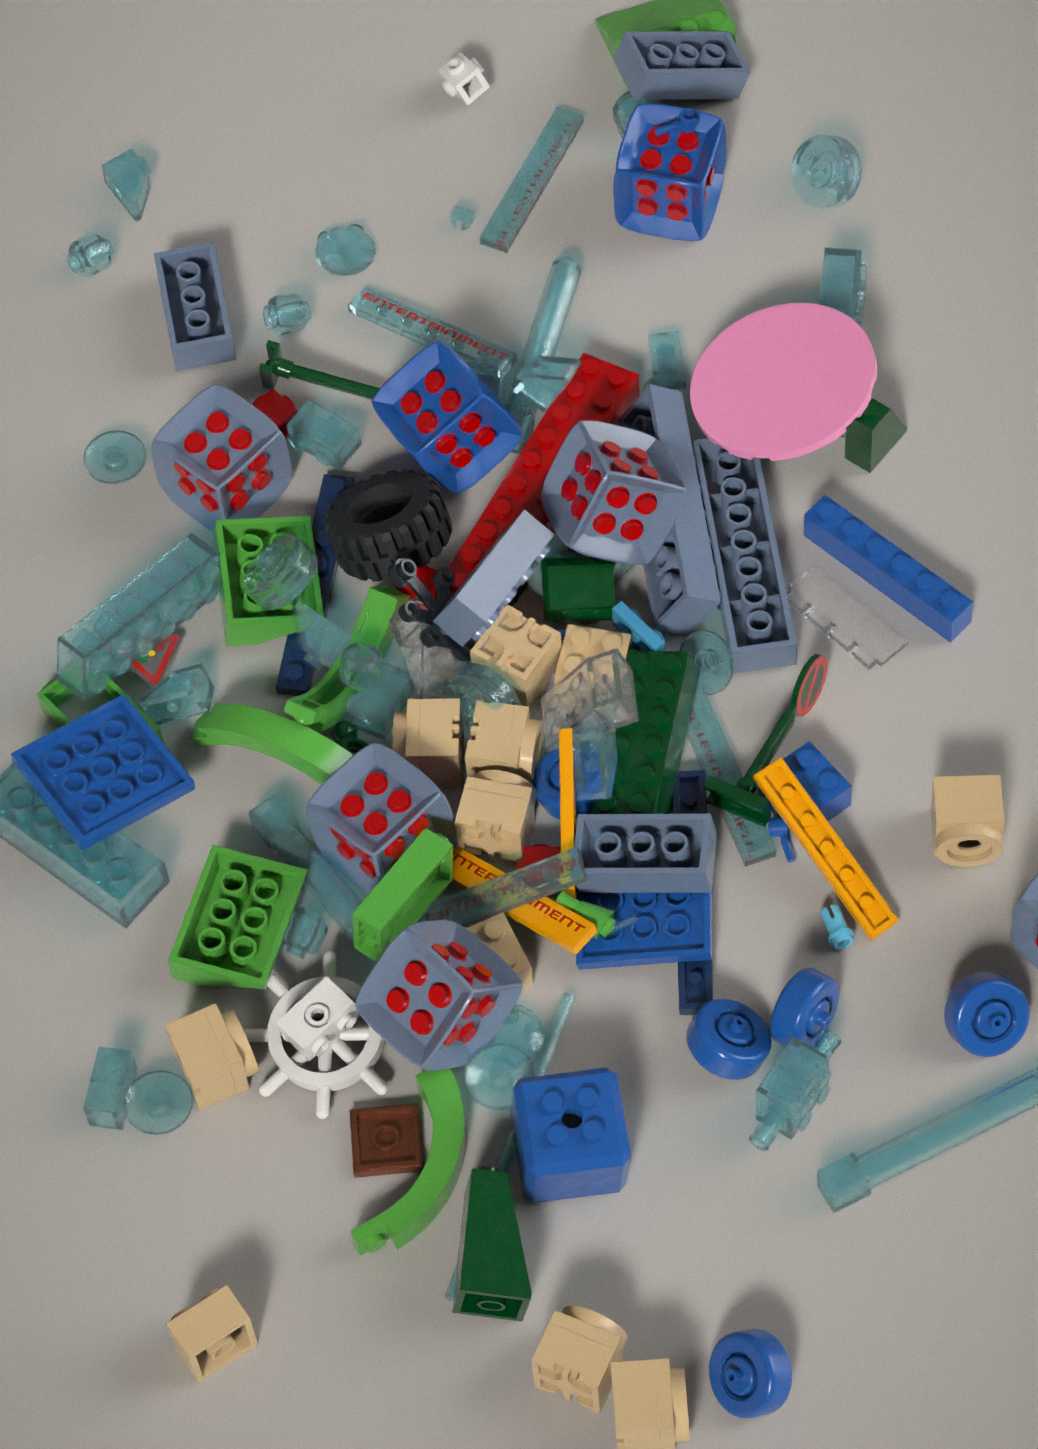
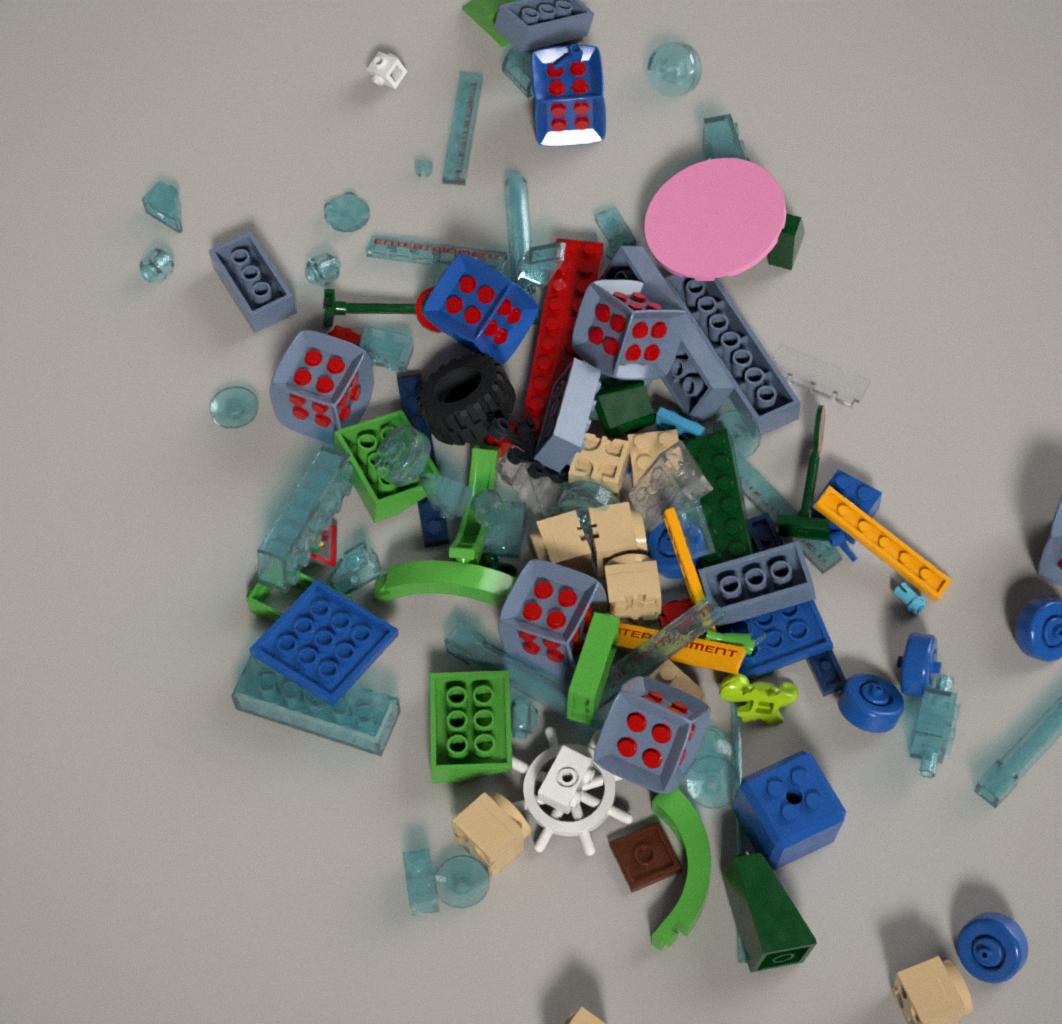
camera: 20 degrees left, 0 degrees up
tan piece [531,1305,628,1413] -> none
blue brick [804,495,973,643] -> none
tan piece [930,774,1005,867] -> none
none -> lime animal [719,673,798,726]

